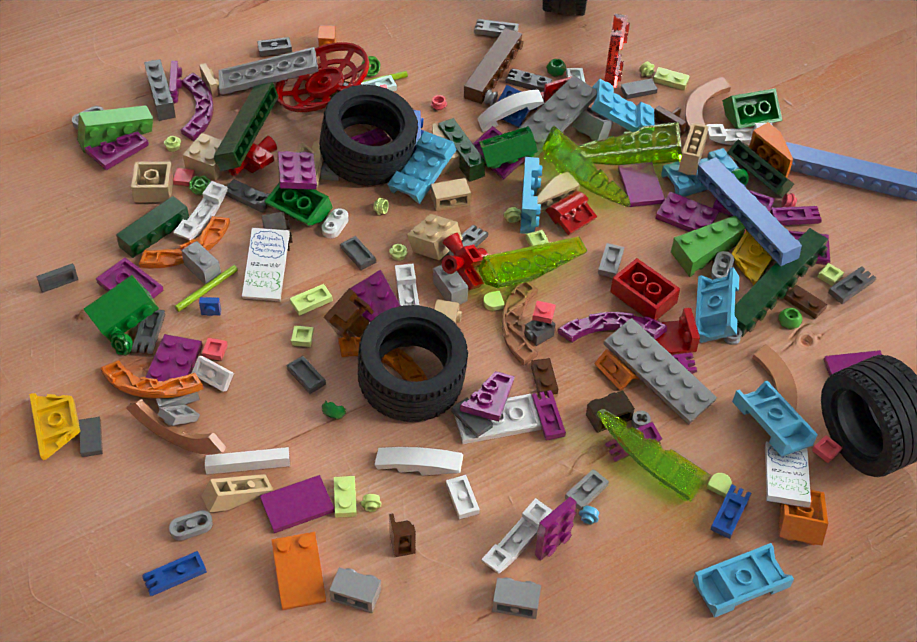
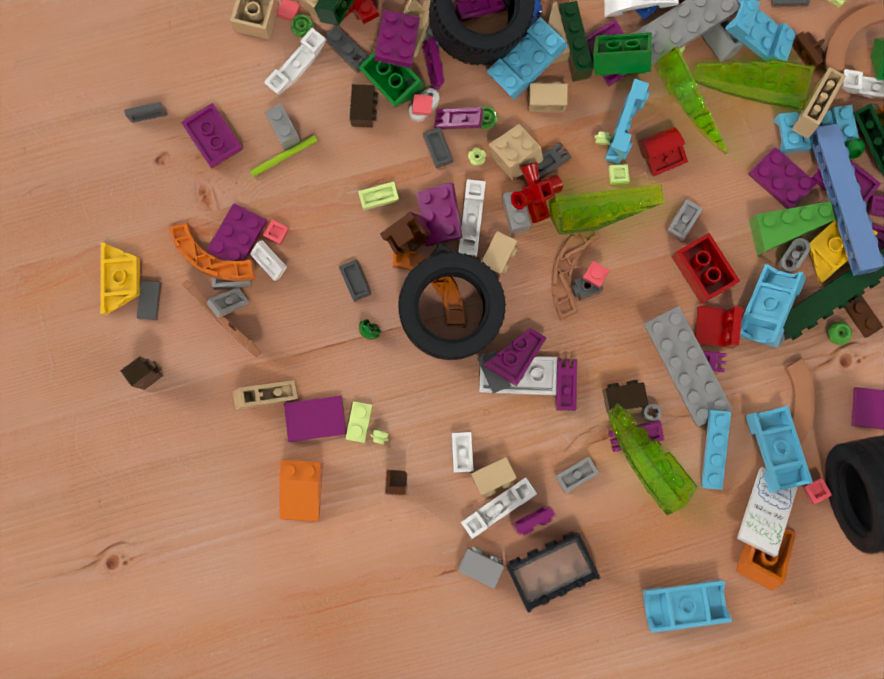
camera: 20 degrees right, 30 degrees up
green slope [84,275,159,342] -> none
green plate [111,332,133,356] -> none
dark green brick [116,196,189,258] -> none
dark grey hinge [132,310,165,354] -> none
orange tile [139,216,230,269] -> none
blue hinge [142,551,207,596] -> none
light grey plate [169,510,213,541] -> none
blue plate [199,297,221,316] -> none
white slope [205,447,290,475] -> none
white tile [242,228,290,302] -> none
yellowish green plate [291,326,314,347] -> none
light grey brick [329,567,381,613] -> none
yellowish green plate [373,198,389,215] -> none
white slope [375,447,463,476] -> none
yellowish green tile [483,291,505,311] -> none
reddish brown plate [531,358,559,396] -> none
tan slope [537,172,580,213] -> none
magenta tile [558,312,667,343] -> none
medium azure plate [579,506,599,525] -> none
orange panel [594,349,640,390] -> none
magenta tile [618,162,665,207] -> none
yellowish green tile [707,473,732,497] -> none
blue hinge [710,484,752,539] -> none
none -> dark brown brick [120,356,163,390]
none -> coral tile [412,94,433,116]
none -> magenta hinge [422,38,444,91]
none -> magenta hinge [434,107,484,129]
none -> tan brick [471,457,517,497]
none -> bright green plate [481,106,498,129]
none -> clear window [506,531,601,613]
none -> medium azure plate [701,409,731,490]

